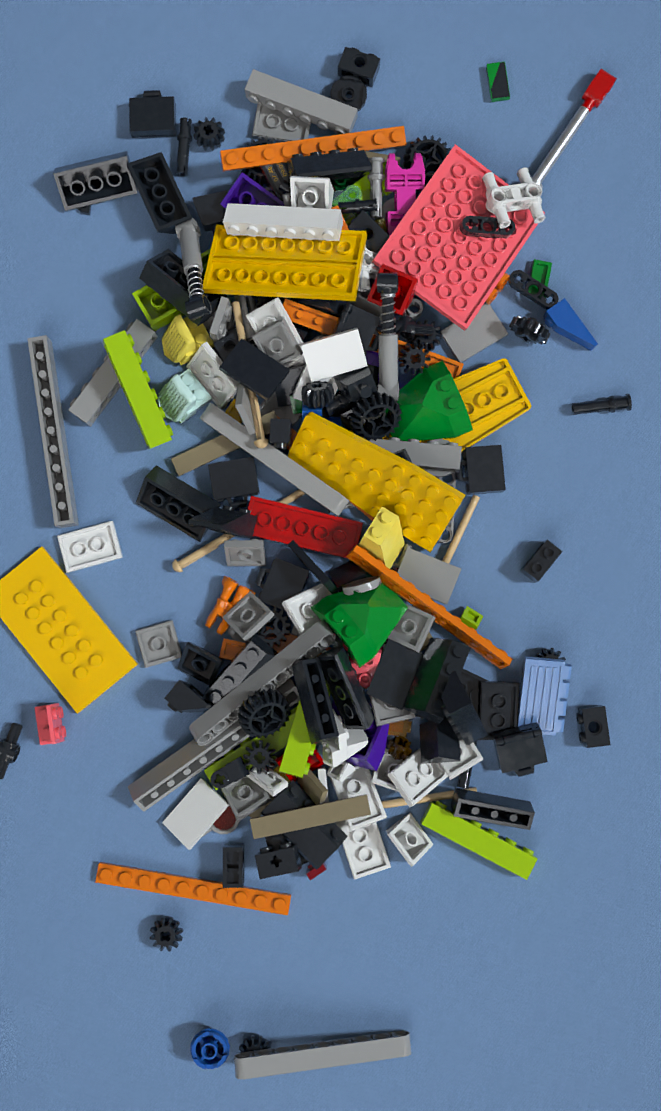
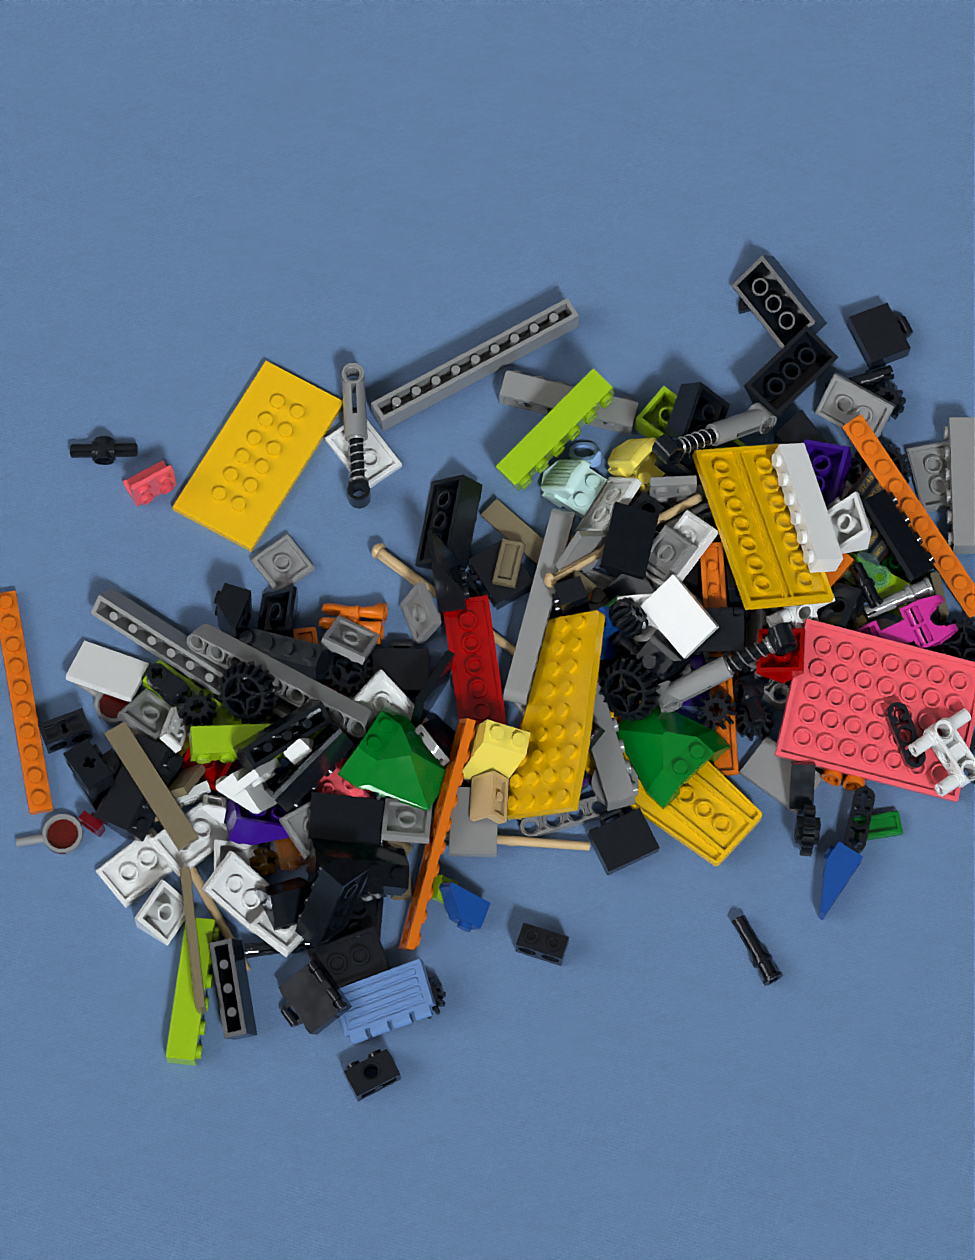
camera: 65 degrees right, 15 degrees down
none -> piece [16,814,83,855]
none -> dark tan tile [180,867,207,1013]
none -> white slope [283,738,314,765]
none -> piece [342,363,371,509]
none -> blue slope [439,882,491,932]
none -> tan panel [469,771,509,824]
none -> dark tan tile [492,539,526,588]
none -> light blue piece [569,442,602,468]
none -> black tile [789,762,815,809]
none -> light grey tile [815,373,896,439]

